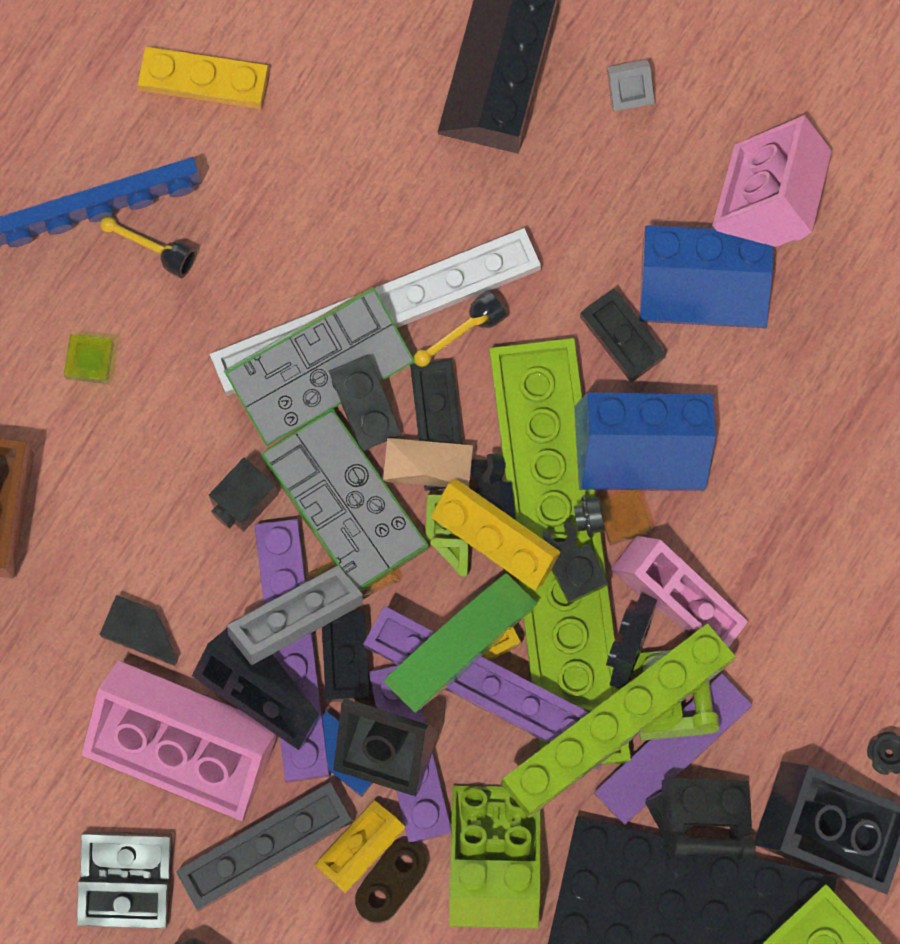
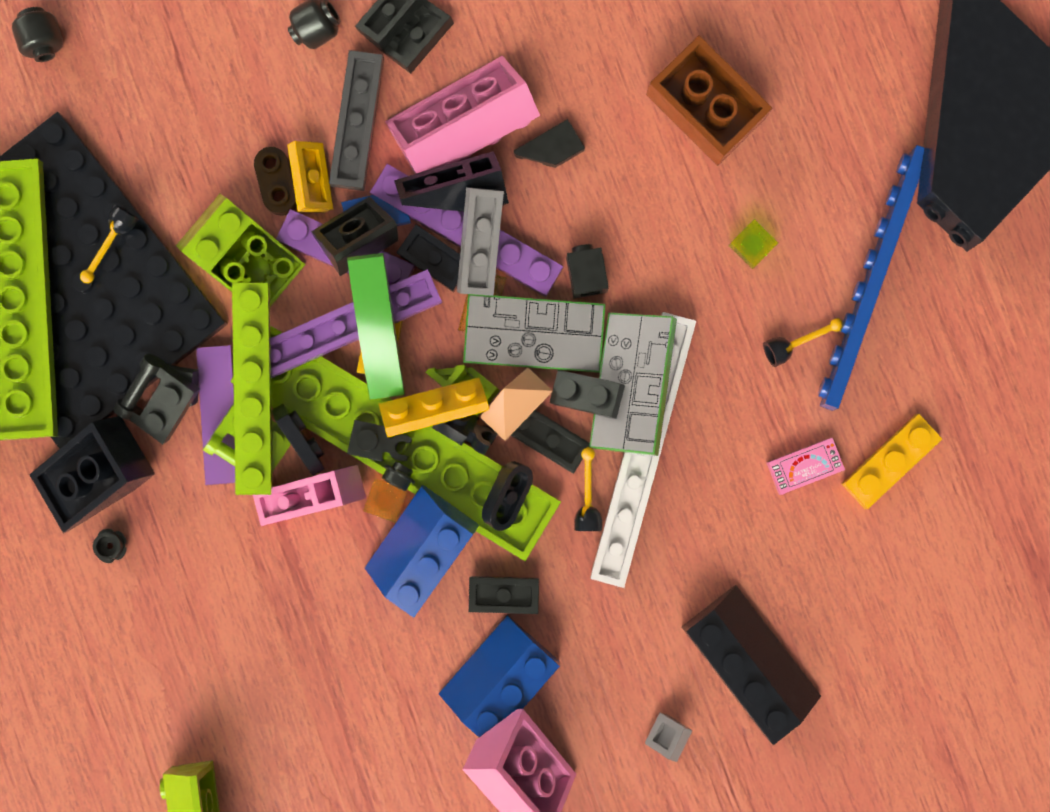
camera: 125 degrees right, 10 degrees up
none -> black plate [482,461,533,531]
none -> bright pink tile [767,438,845,495]

